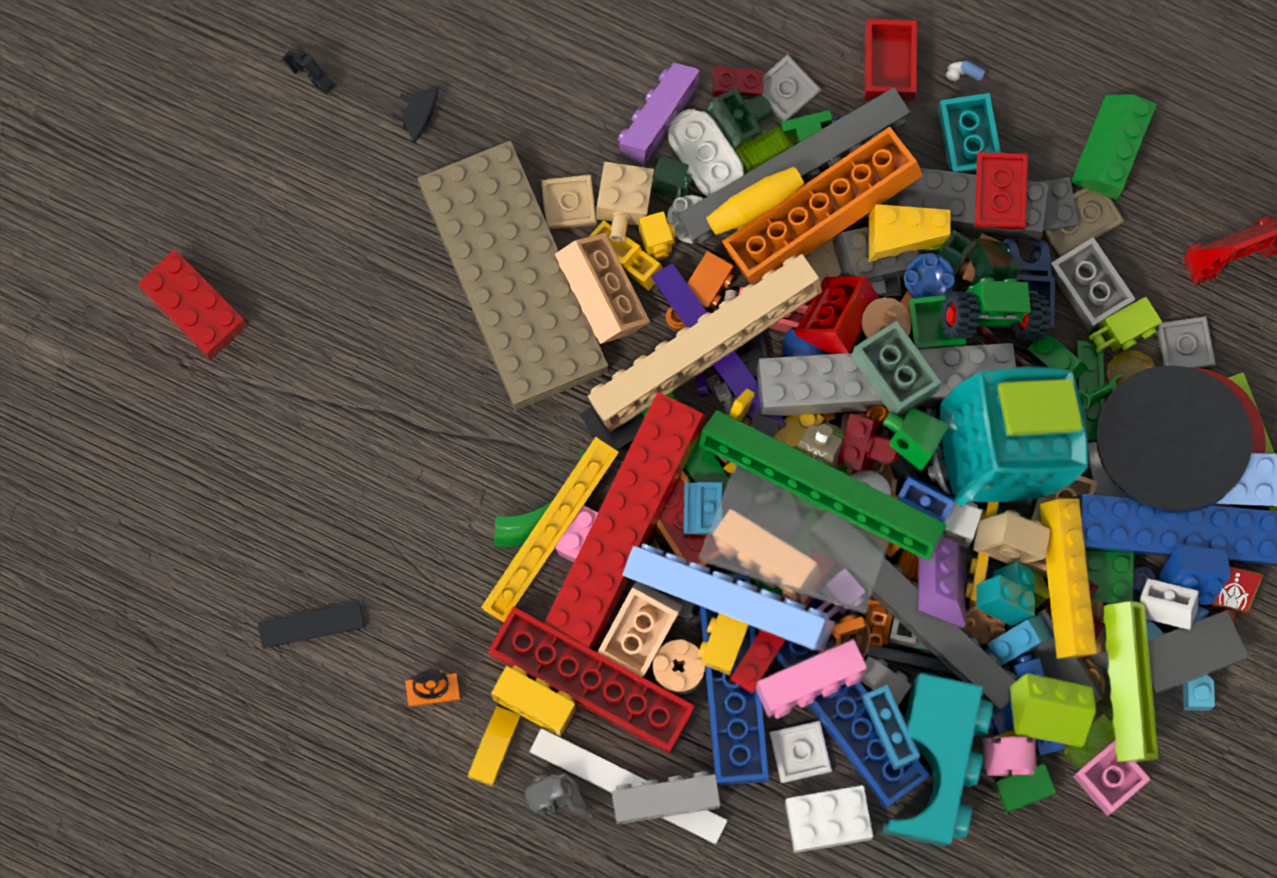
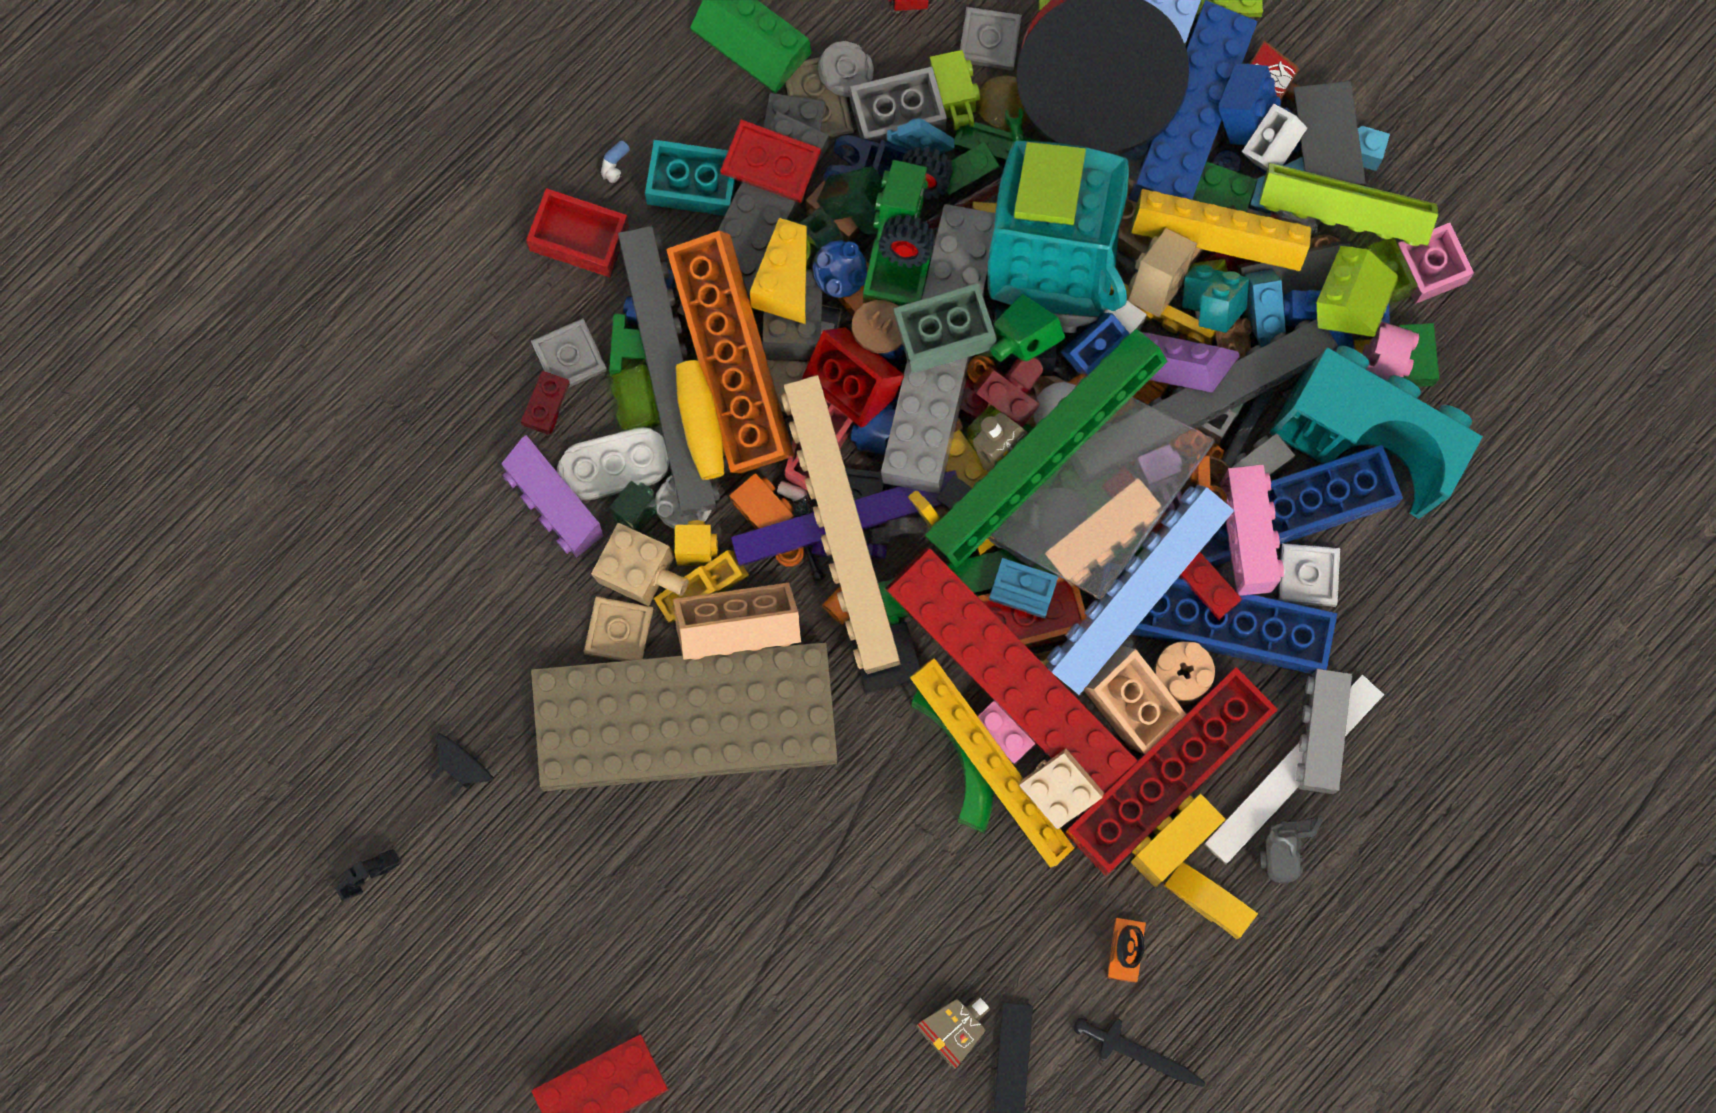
camera: 75 degrees left, 0 degrees up
yellow brick [698,613,749,675] -> none
clear green brick [707,88,771,150] -> none
white brick [785,786,873,853] -> none
dark azure brick [862,685,920,770] -> none
none -> light grey tile [817,41,874,97]
none -> dark azure plate [887,118,954,154]
none -> dark tan torso [916,996,990,1070]
none -> tan plate [1019,749,1104,829]
none -> black sword [1073,1018,1205,1087]

